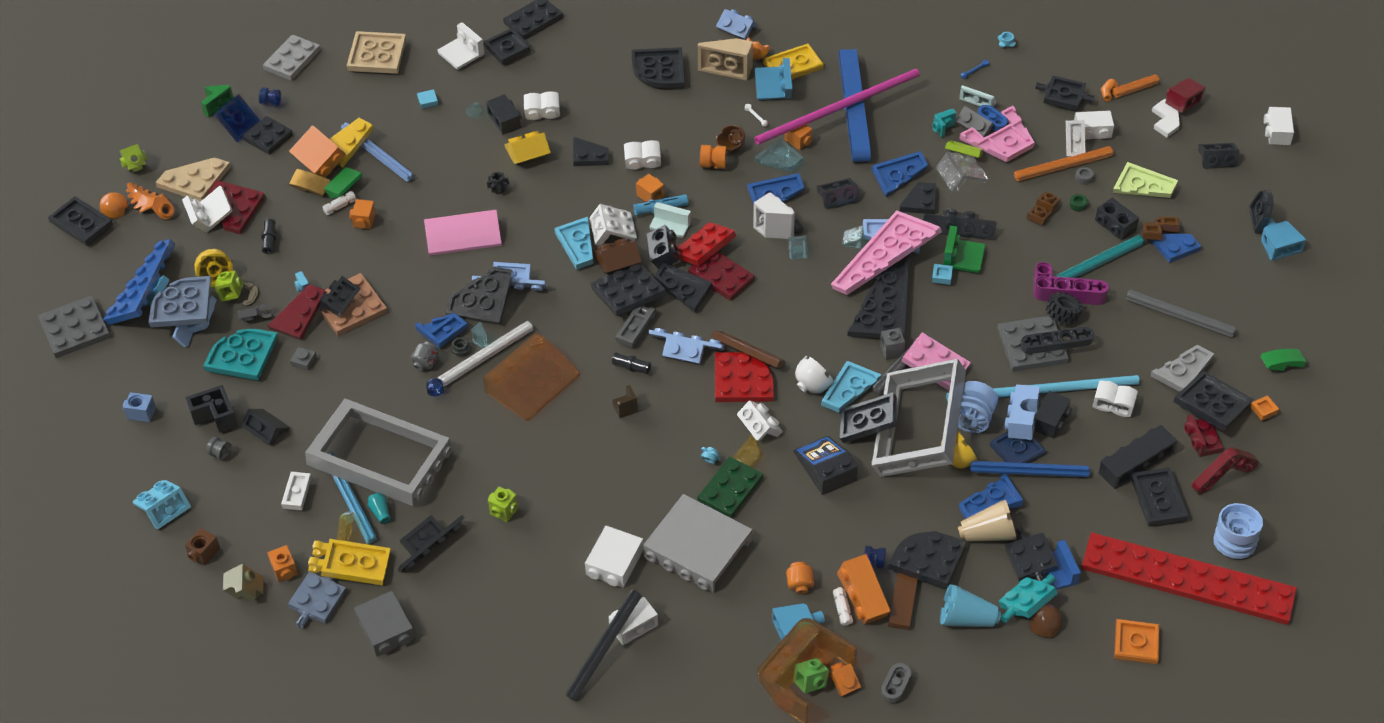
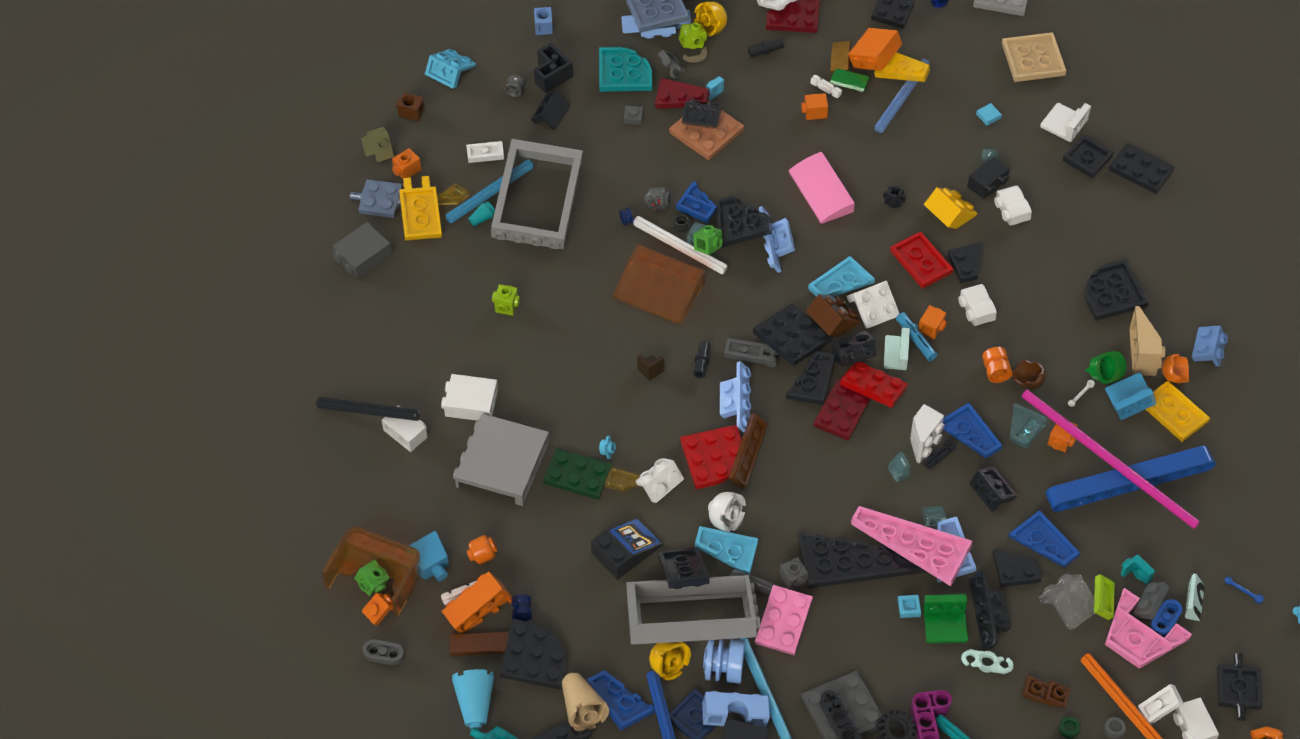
camera: 75 degrees right, 5 degrees up
black bracket [397,515,465,572] -> none
none -> bright green brick [694,225,723,255]
none -> red plate [890,231,953,289]
none -> light aqua piece [961,649,1014,674]
none -> green piece [1085,351,1126,384]

